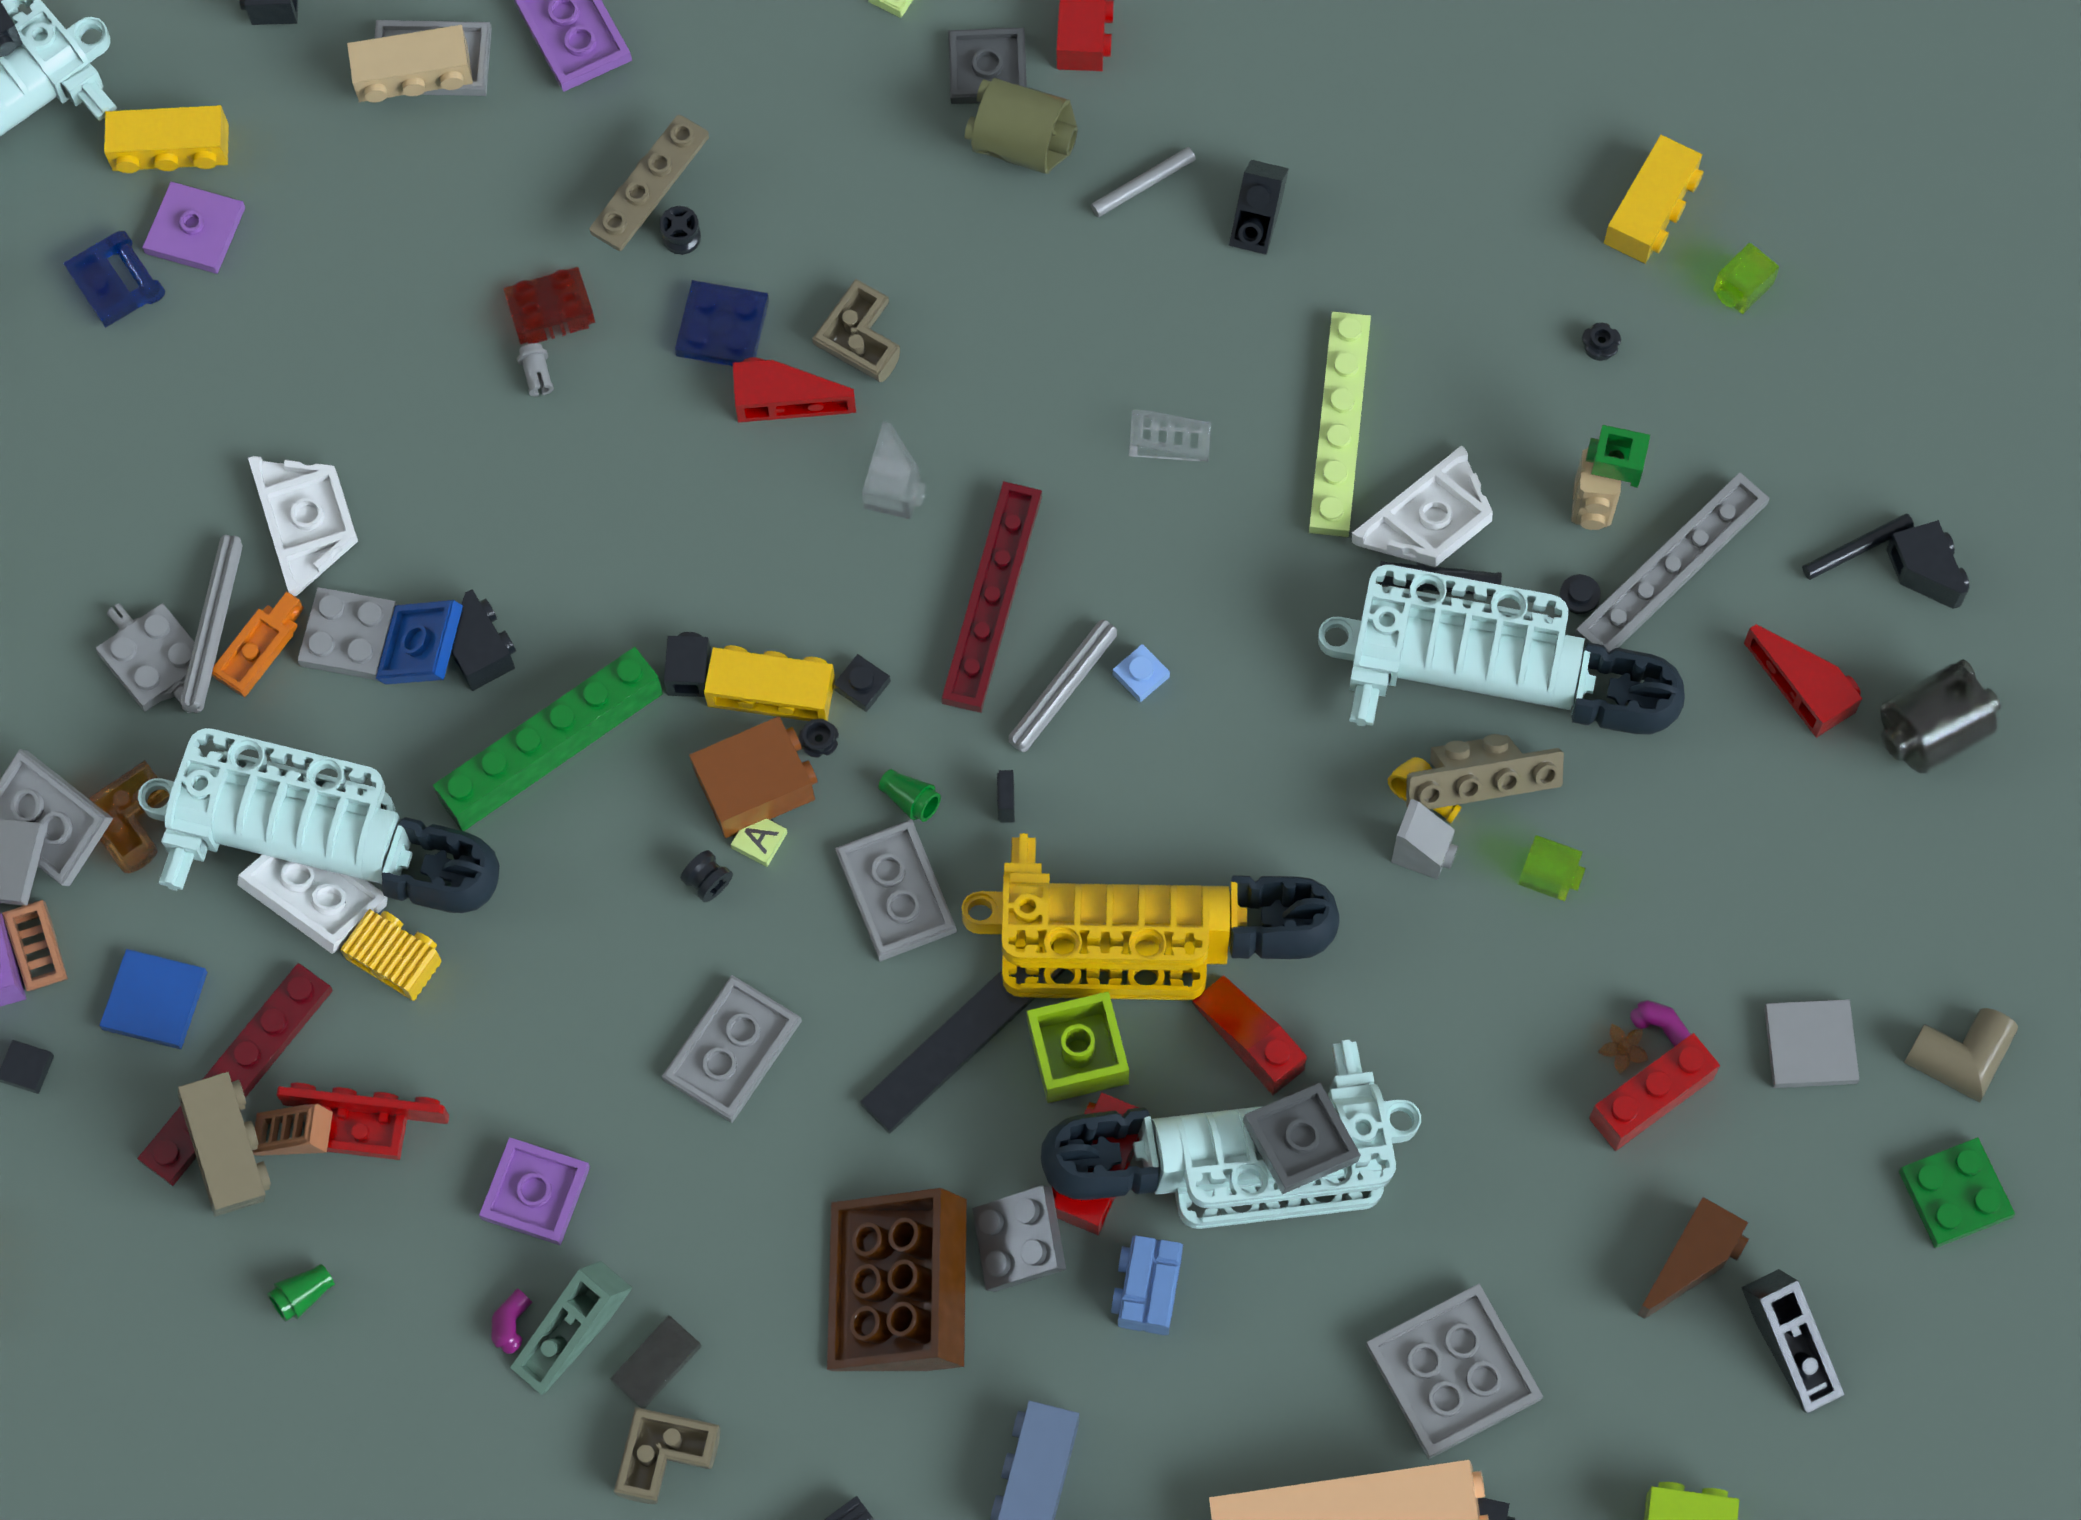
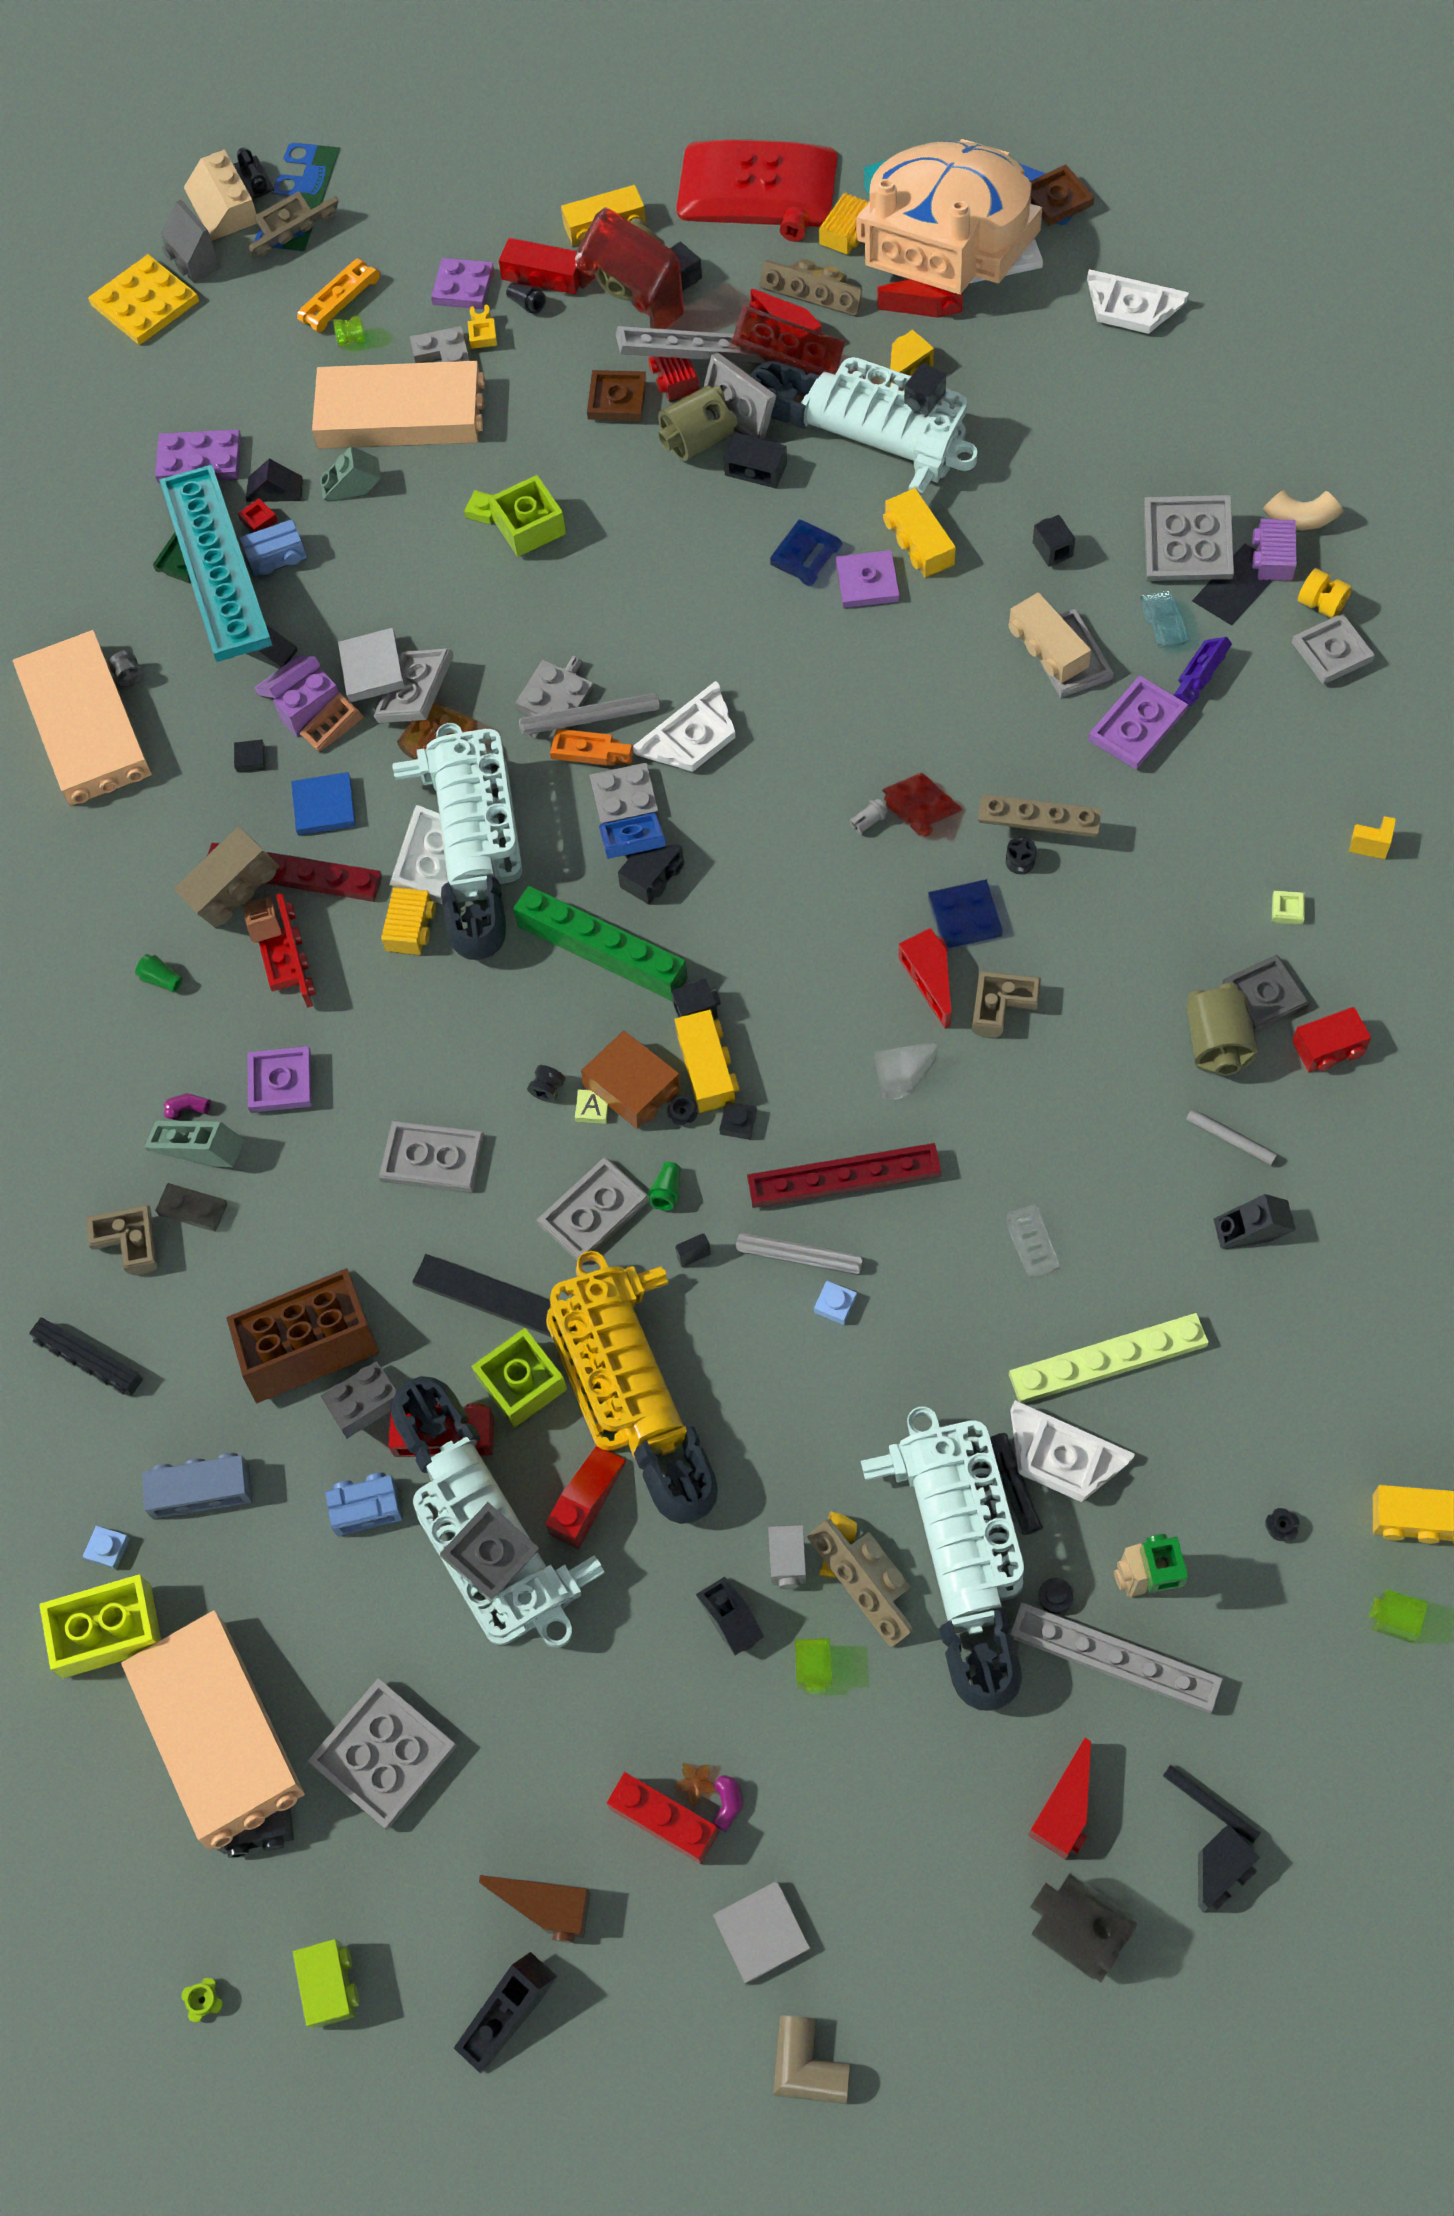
camera: 70 degrees right, 5 degrees down
green plate [1898,1137,2015,1248] -> none
none -> black slope [696,1577,764,1656]

